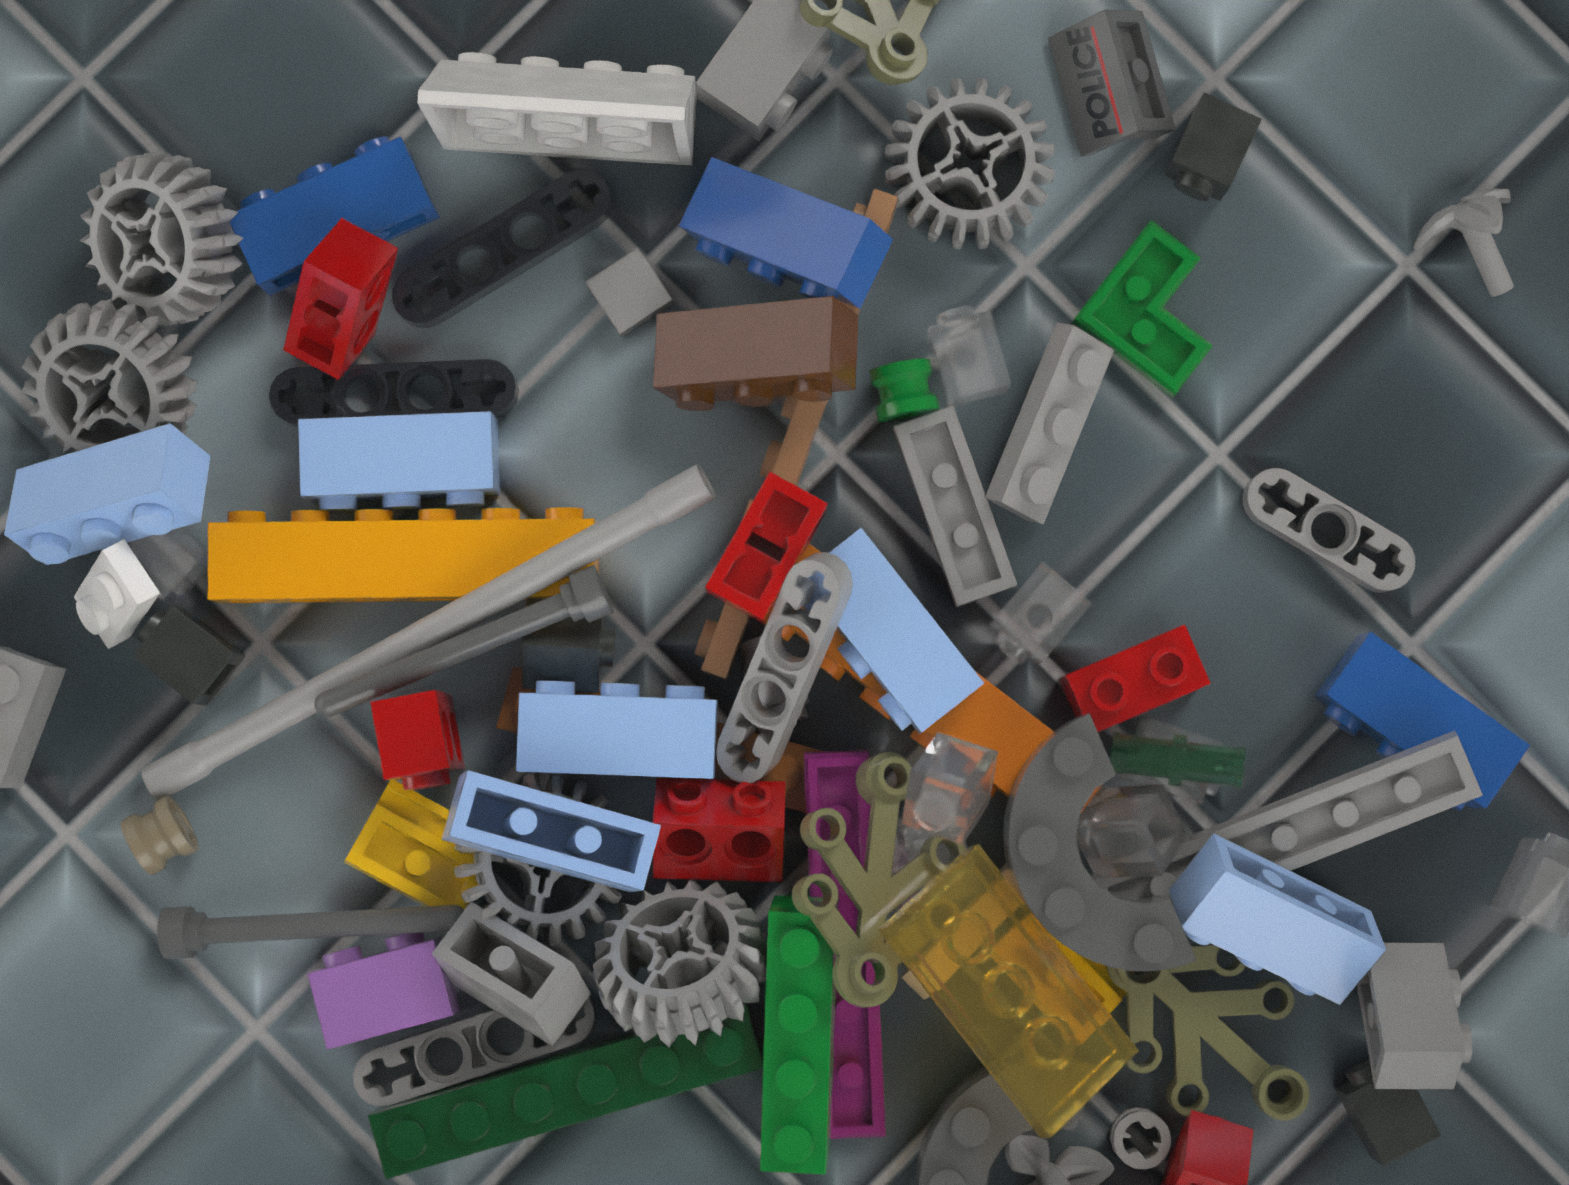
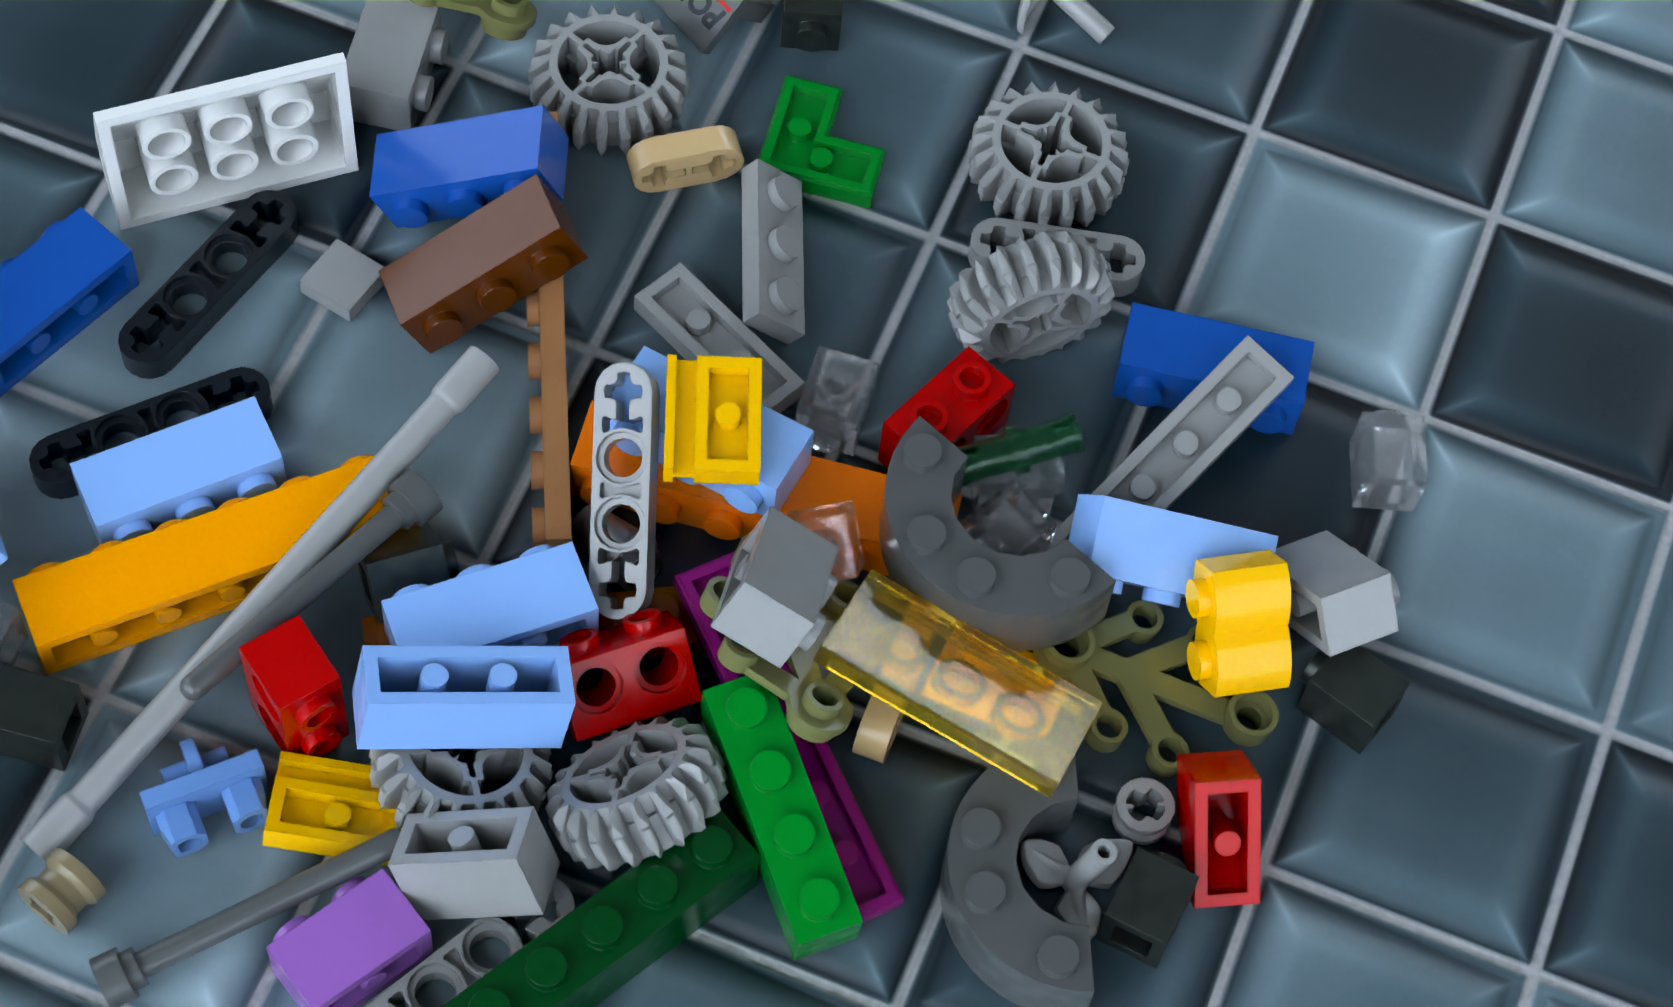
camera: 35 degrees left, 25 degrees down
red brick [283,218,398,380] -> none
red brick [705,471,828,624] -> none
green wheel [868,358,940,423] -> none
clear brick [925,306,1011,408] -> none
none -> medium blue hips [139,737,270,858]
none -> tan beam [626,125,744,193]
none -> yellow plate [663,354,762,485]
none -> light grey brick [710,506,839,668]
none -> light grey gear [947,231,1115,364]
none -> light grey gear [967,81,1129,228]
none -> yellow brick [1185,550,1292,698]

